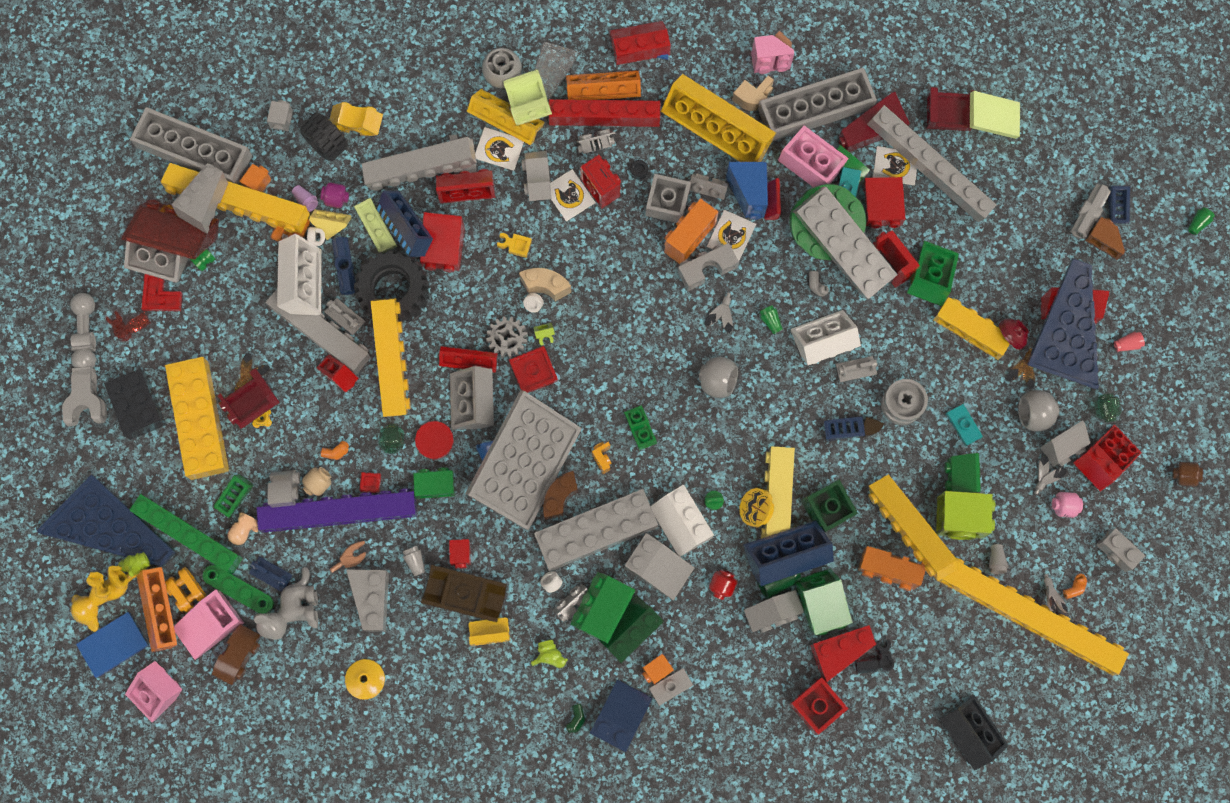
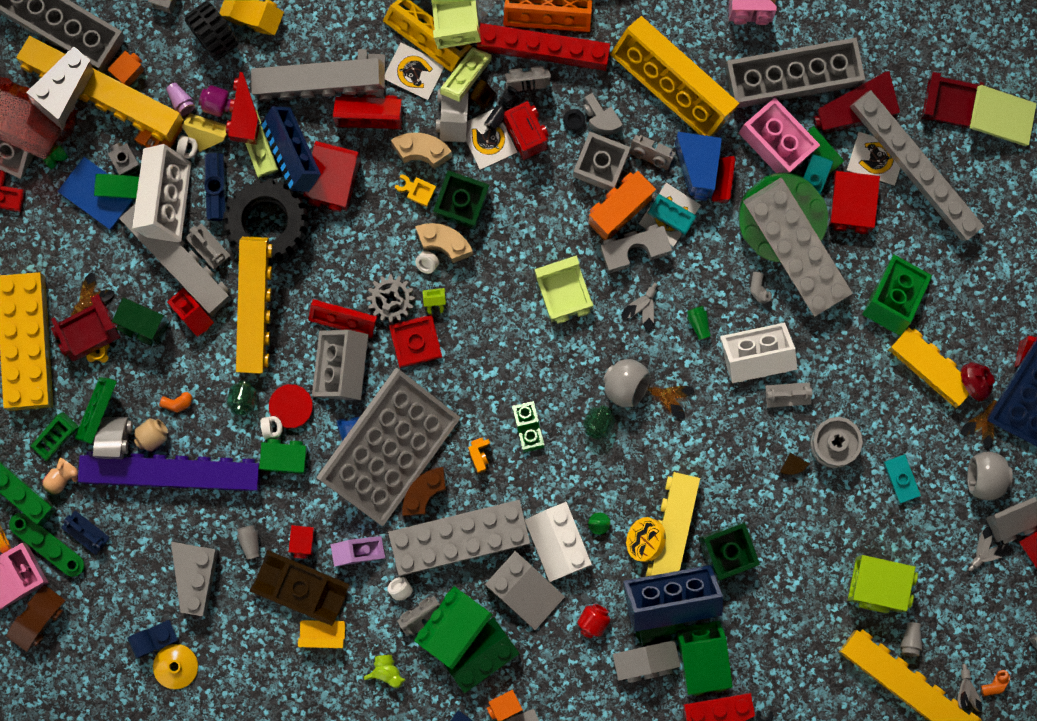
camera: 10 degrees right, 5 degrees up
light grey animal [254,567,318,640] -> none
nougat hand [330,541,366,573] -> none
red tile [359,472,381,494] -> none
tan brick [732,76,774,111] -> none
dark blue slope [824,417,865,442] -> none
orange wedge [858,546,926,591] -> none
yellow brick [868,474,958,581] -> none
red panel [872,230,920,288] -> none
green slope [945,453,981,493] -> none
bright pink head [1051,492,1083,518] -> none
none -> blue tile [57,157,134,231]
none -> green tile [75,377,117,444]
none -> green slope [94,174,139,200]
none -> flat silver brick [108,142,141,176]
none -> dark green brick [112,298,170,347]
none -> dark blue plate [127,620,179,659]
none -> red slope [226,72,260,145]
none -> white tile [260,416,282,440]
none -> lavender slope [331,536,385,567]
none -> tan brick [391,133,453,169]
none -> dark green brick [433,170,490,230]
none -> yellowish green tile [440,47,491,102]
none -> dark brown tile [468,80,496,111]
none -> black bar [484,85,518,132]
none -> yellowish green panel [534,255,594,324]
none -> light grey brick [583,93,623,135]
none -> clear green head [583,405,615,440]
none -> teal plate [647,194,696,235]
none -> clear orange piece [647,386,694,419]

